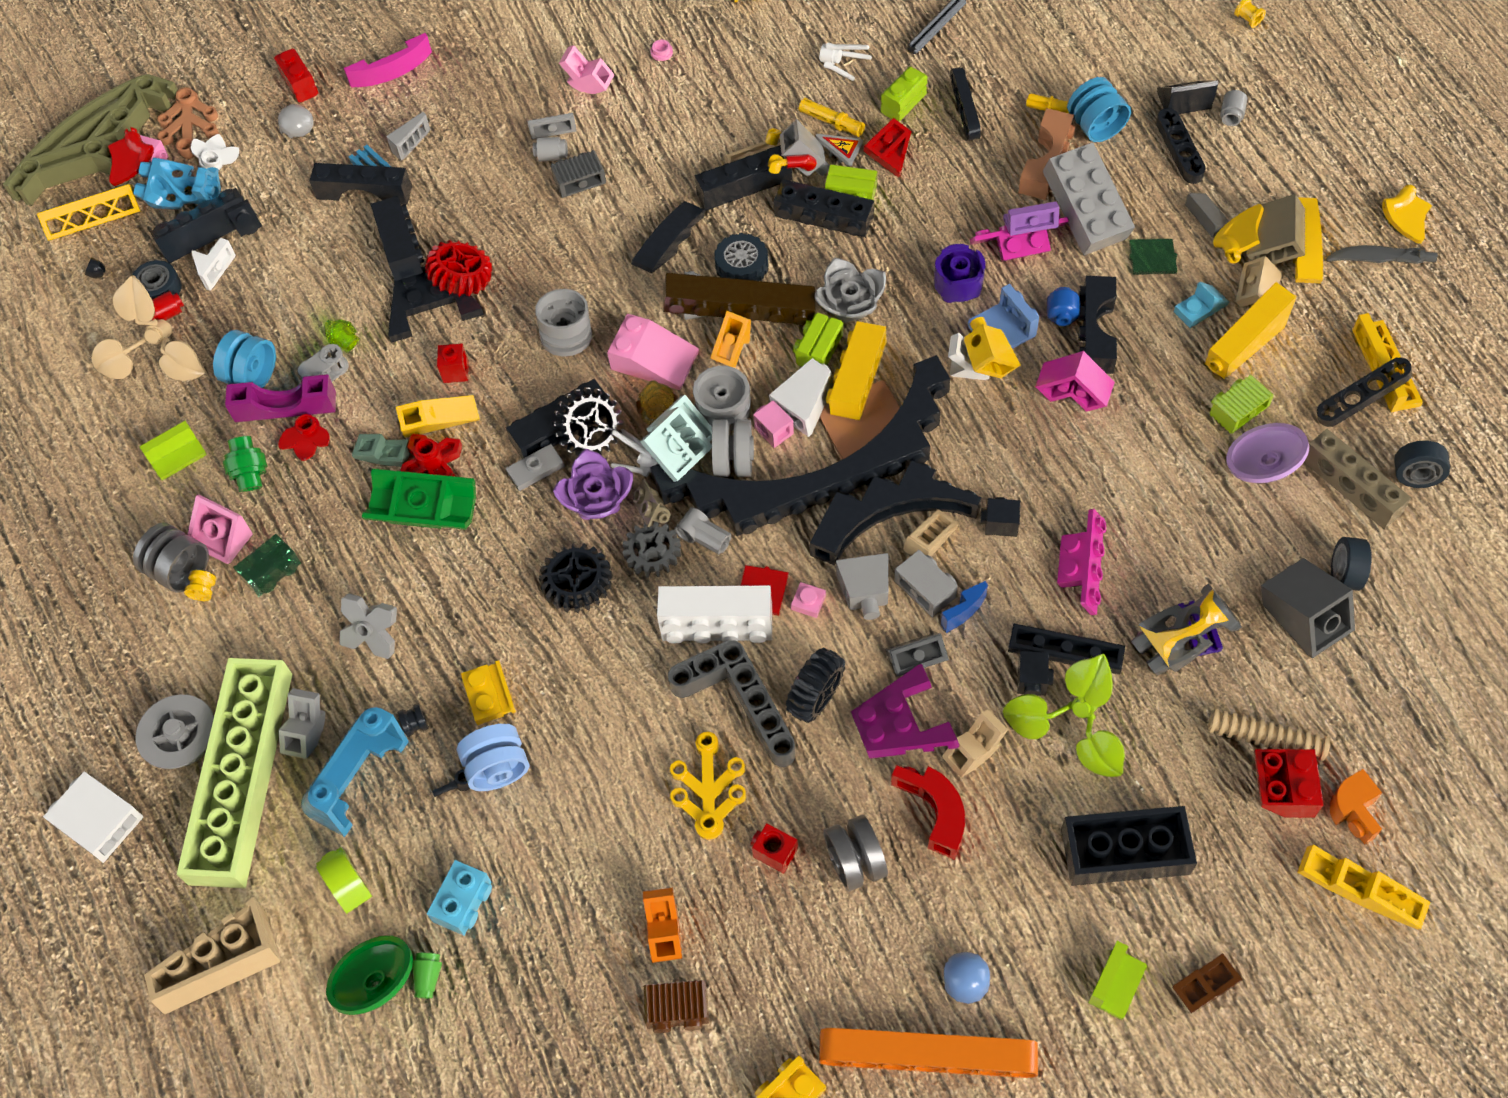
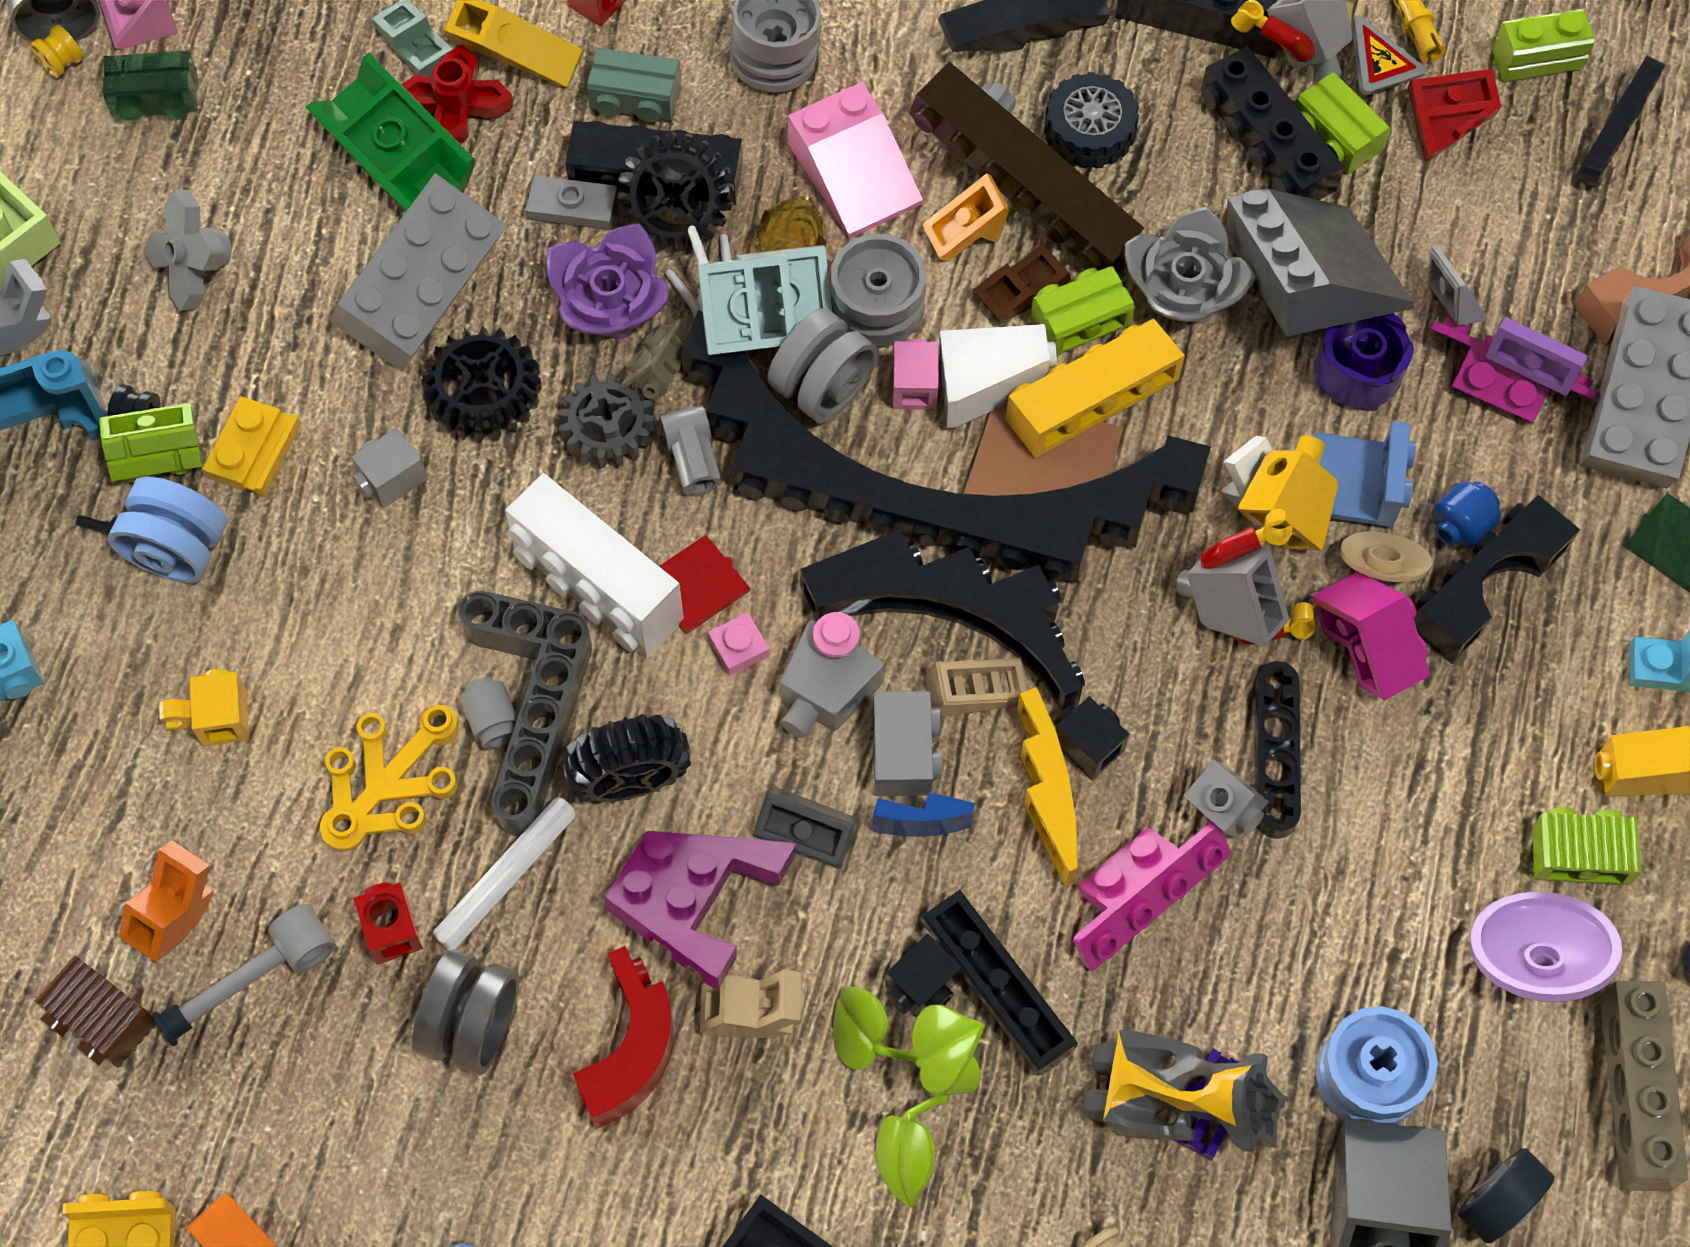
camera: 35 degrees right, 5 degrees up
none -> lime brick [99,403,203,482]
none -> light grey piece [152,904,336,1046]
none -> yellow brick [159,669,249,746]
none -> light grey brick [329,173,507,372]
none -> light grey brick [351,428,428,509]
none -> white axle [433,797,575,950]
none -> light grey brick [460,677,517,750]
none -> sand green brick [587,48,681,122]
none -> bright pink plate [813,612,860,658]
none -> reddish brown slope [973,243,1071,323]
none -> yellow slope [1017,687,1078,887]
none -> light grey torso [1176,509,1315,646]
none -> light grey brick [1183,759,1269,838]
none -> dark grey slope [1227,189,1414,337]
none -> black beam [1254,661,1301,839]
none -> light blue wheel [1315,1006,1438,1125]
none -> tan dish [1340,531,1432,584]
none -> light grey slope [1428,245,1487,325]

